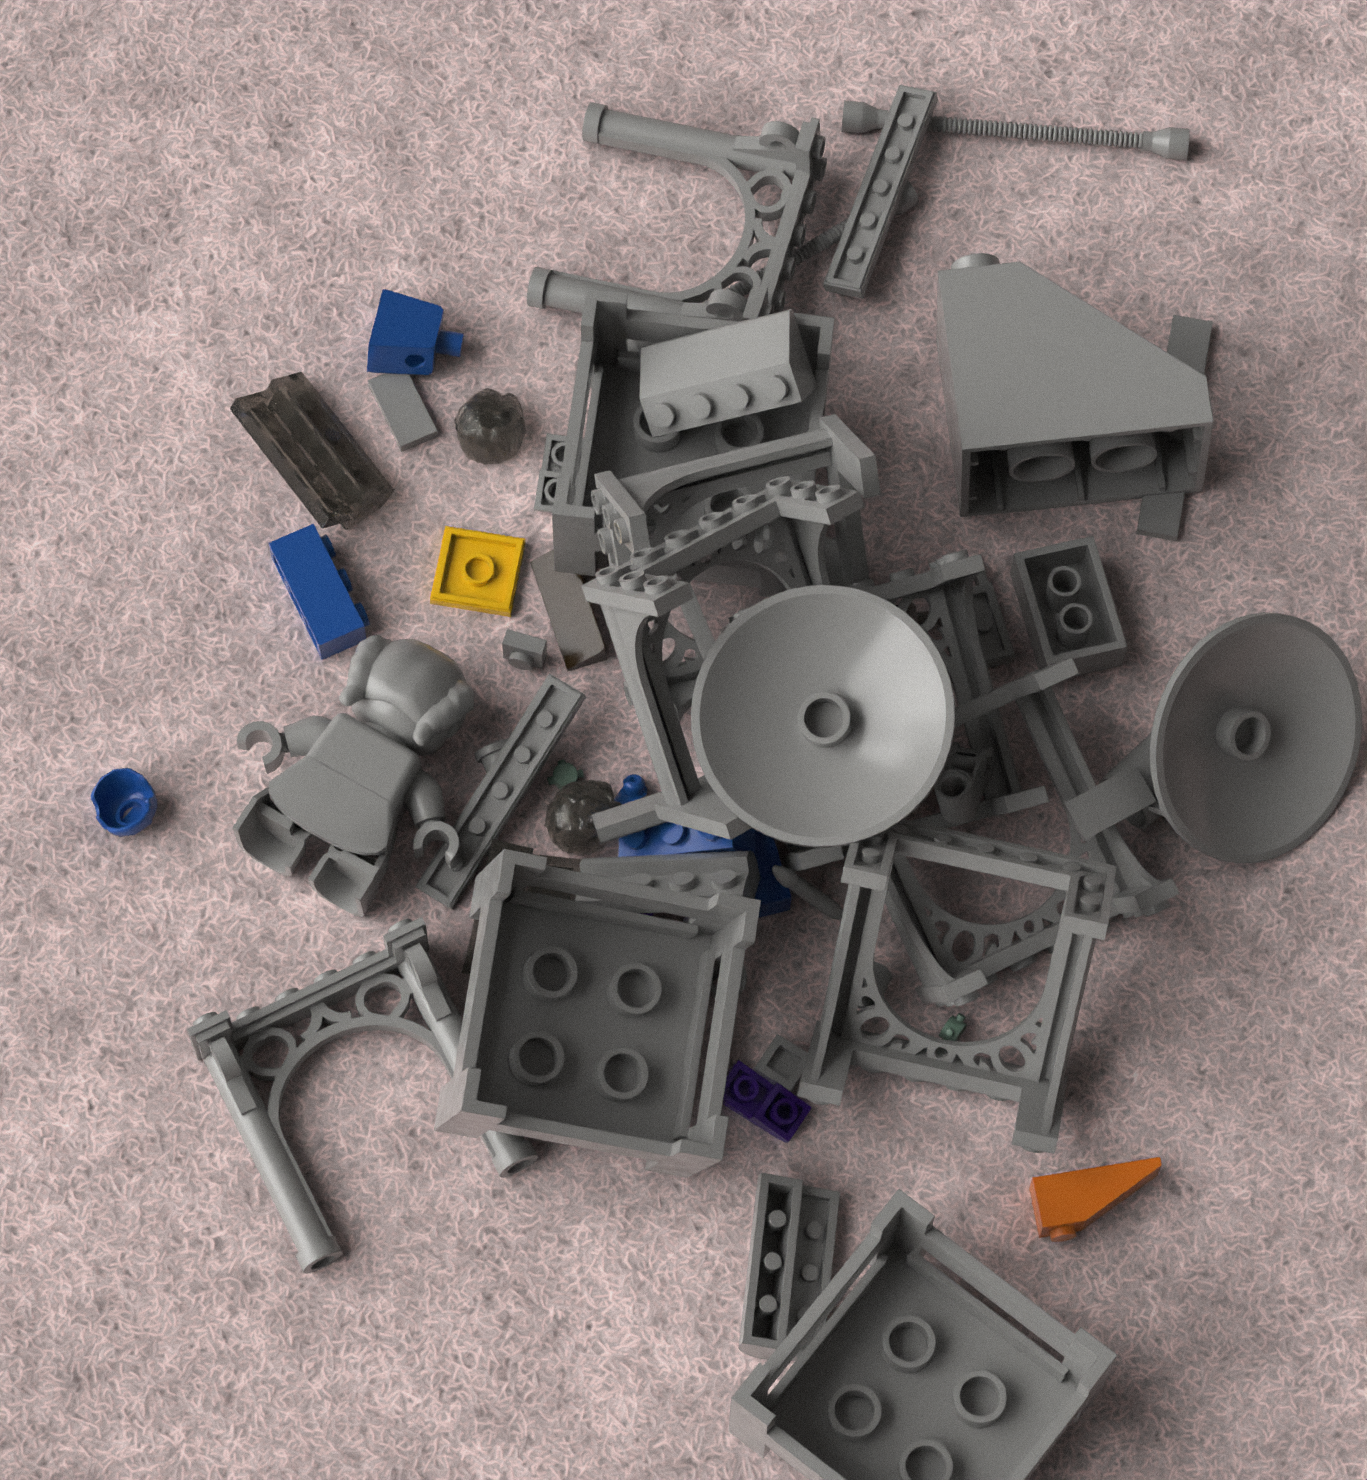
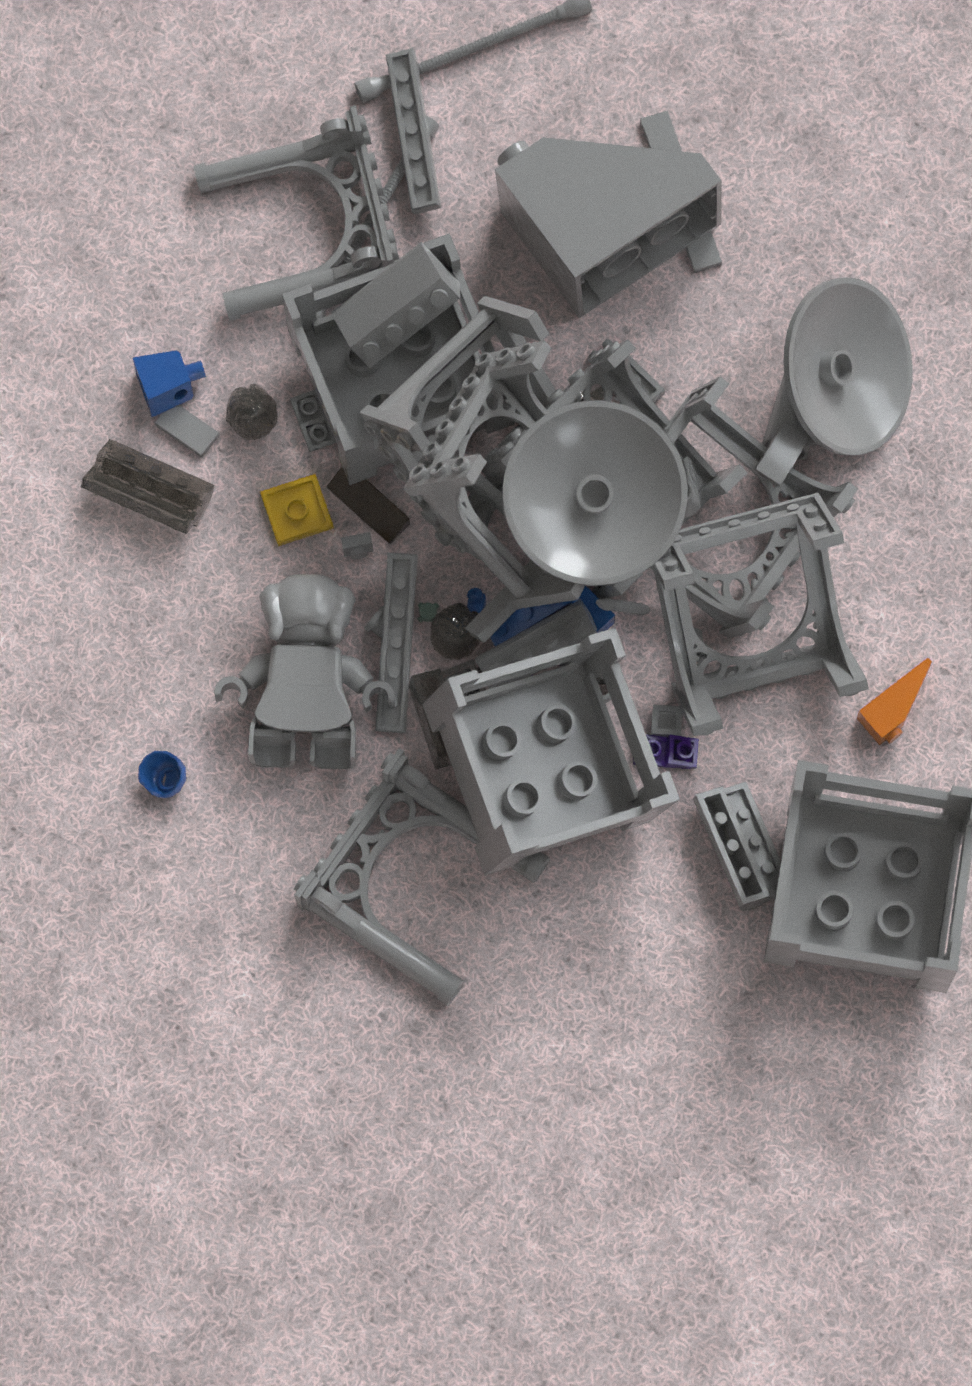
camera: 25 degrees left, 5 degrees up
blue brick [269,523,370,660] -> none
sand green piece [939,1013,967,1041] -> none
light grey brick [1010,536,1127,677] -> none

